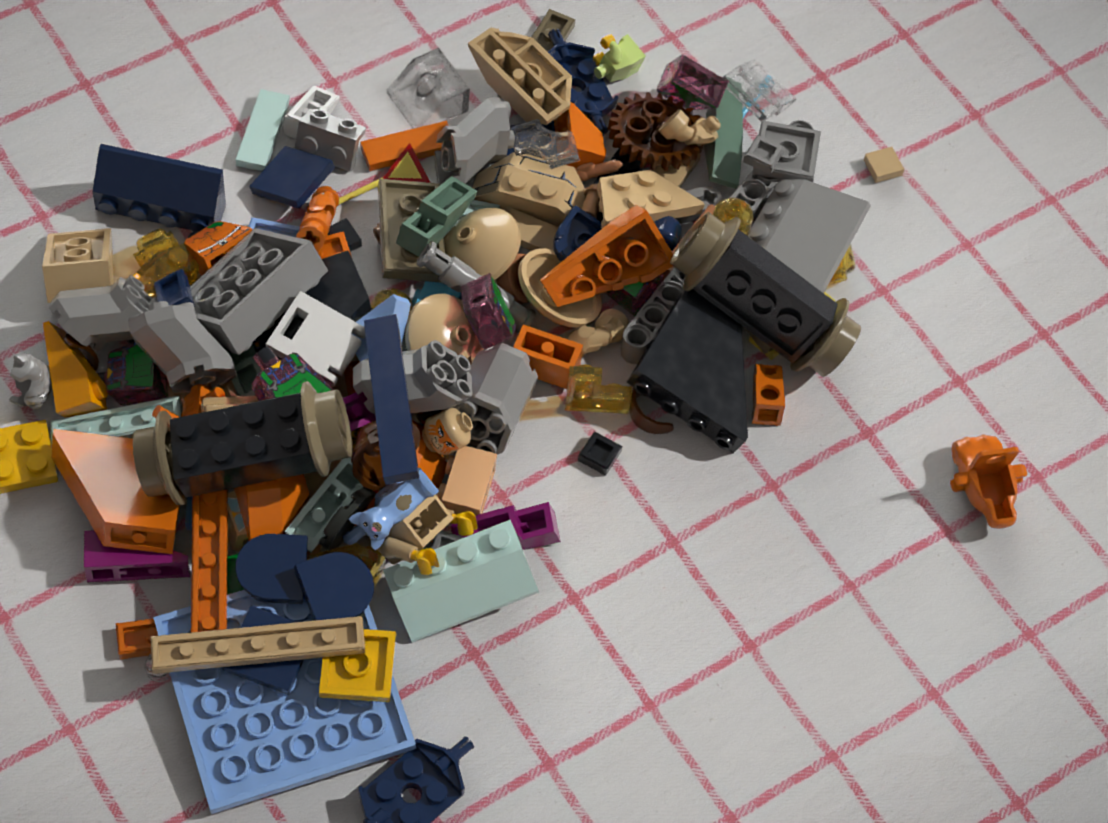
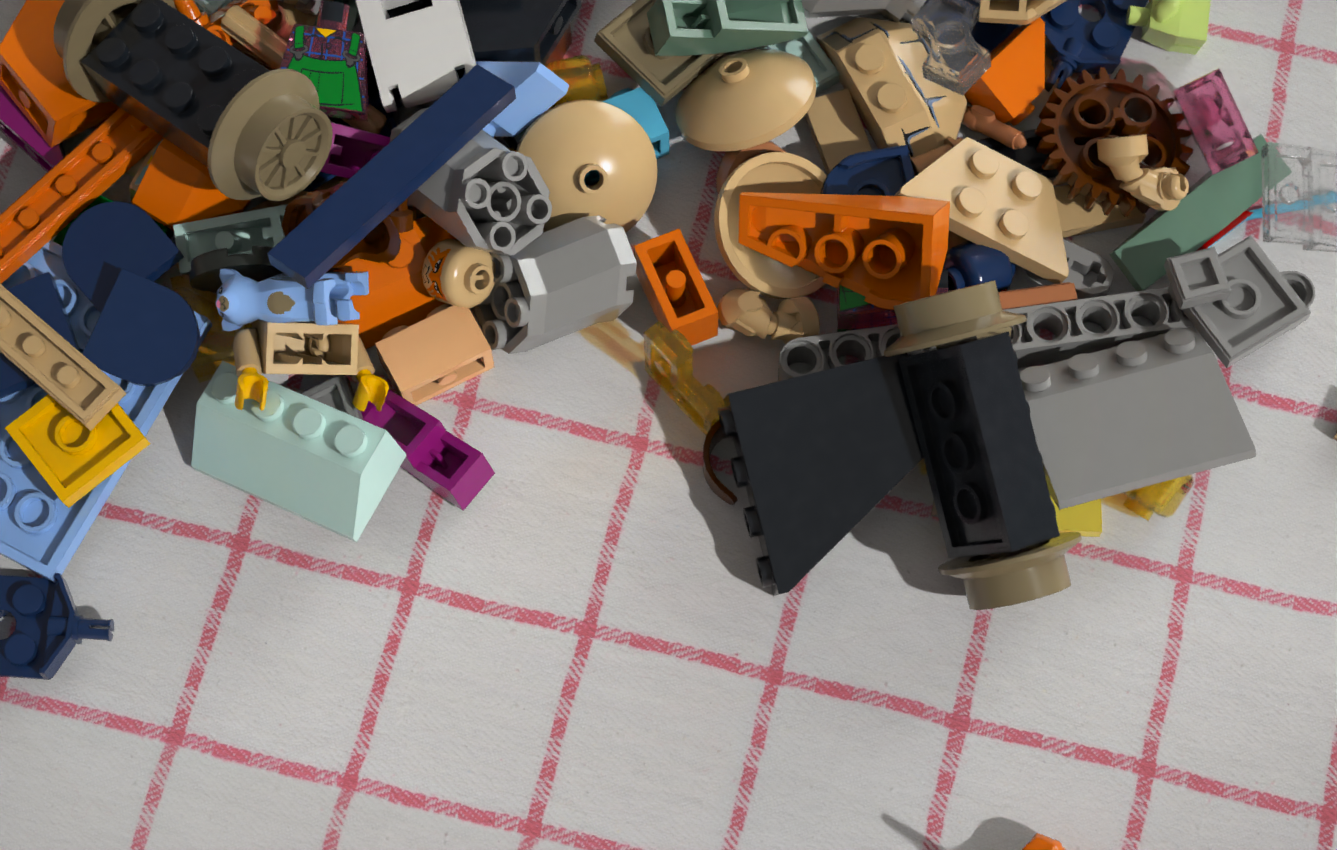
camera: 55 degrees right, 10 degrees up
light grey piece [416,241,536,334] -> none
clear pink torso [461,273,516,349] -> none
black tile [578,431,623,476] -> none
clear yellow head [713,198,753,236] -> none
orange leg [752,364,785,426] -> none

